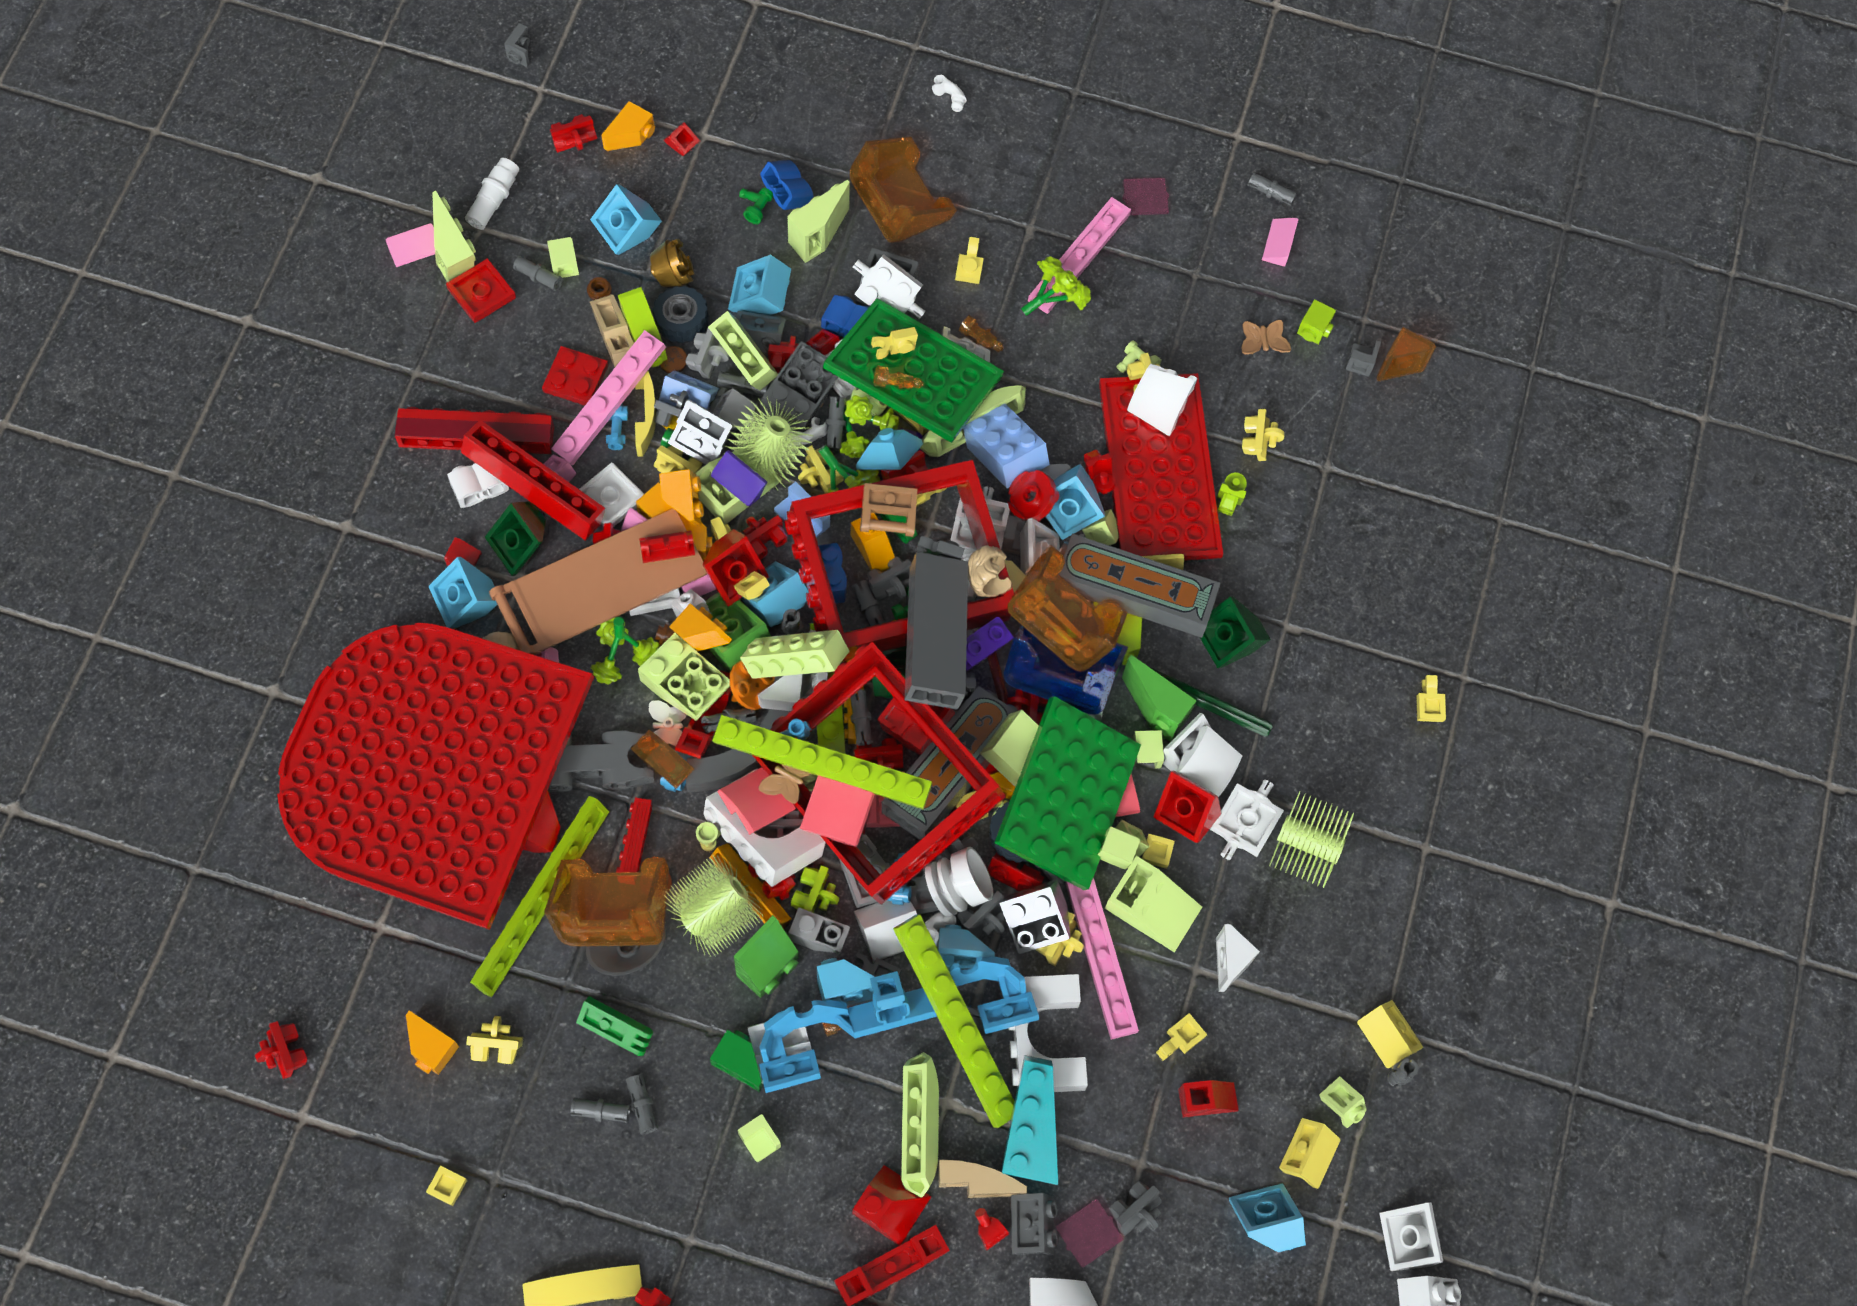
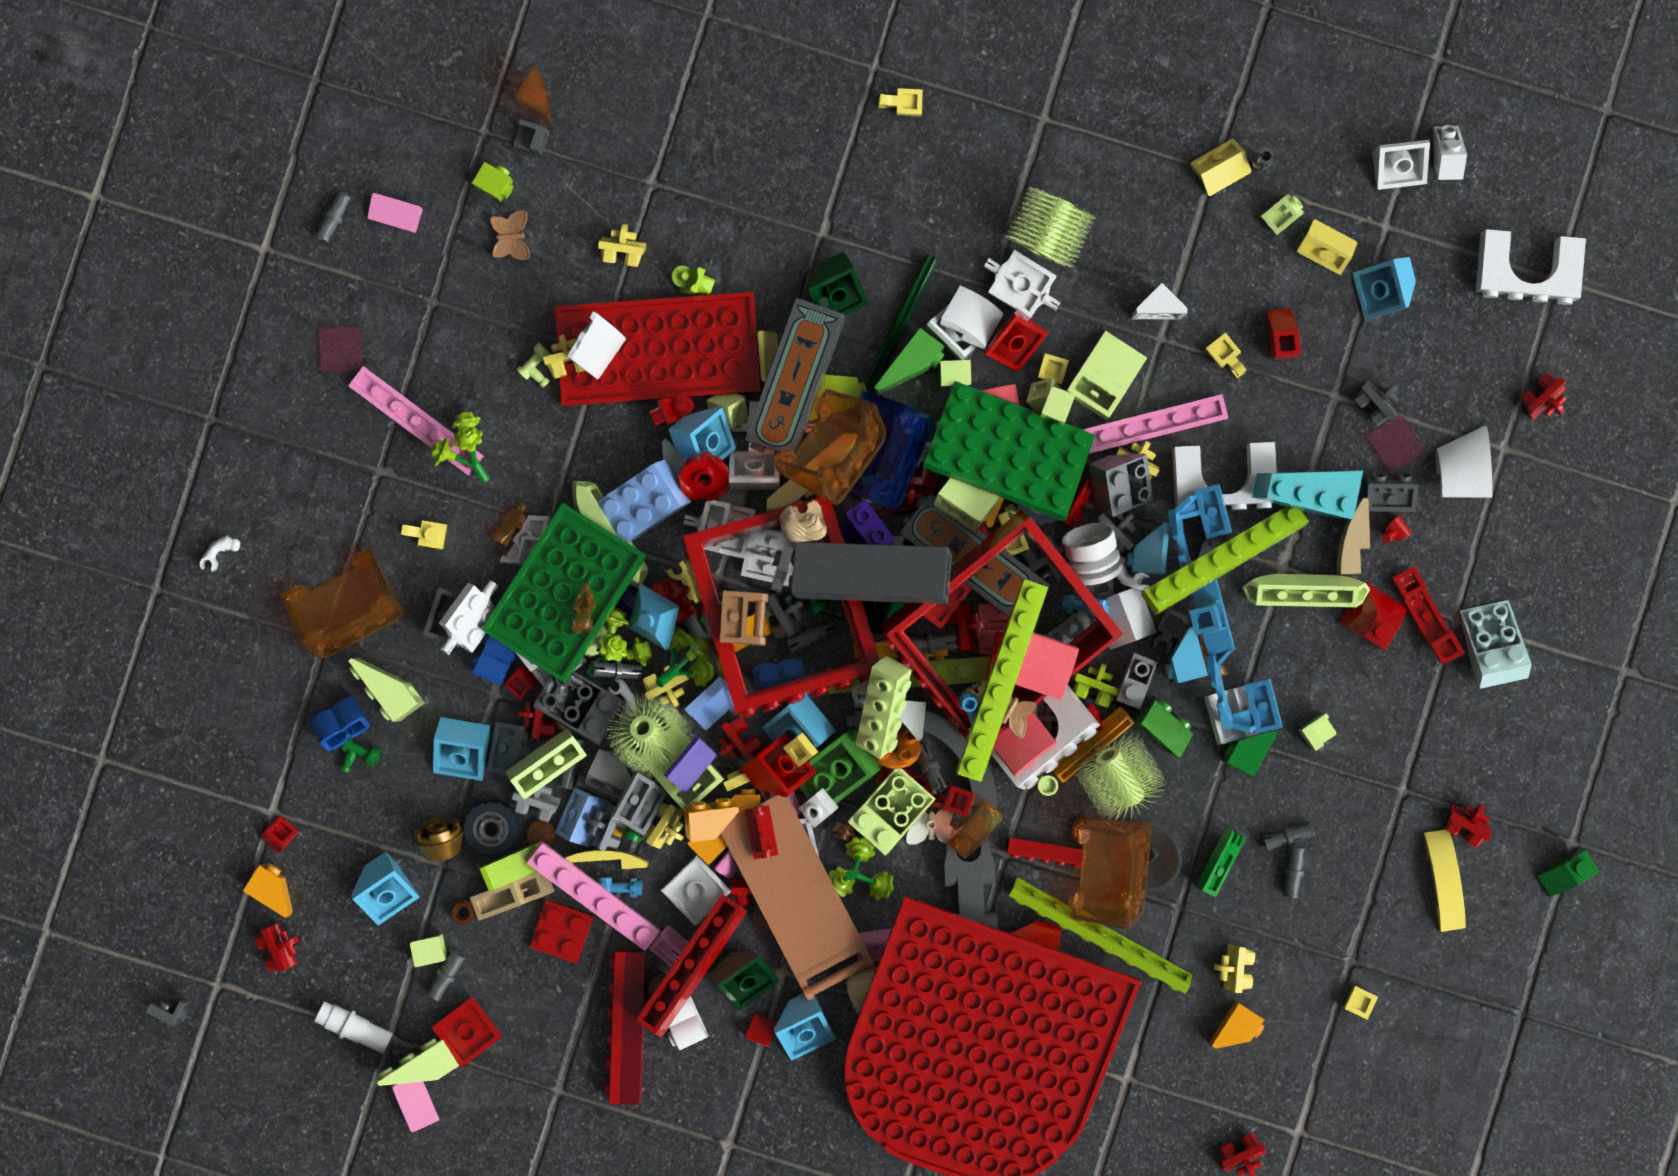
camera: 85 degrees left, 20 degrees up
light orange slope [669,603,732,651] -> none
dark grey pin [782,609,803,635] -> none
light yellow plate [871,327,918,359] -> none

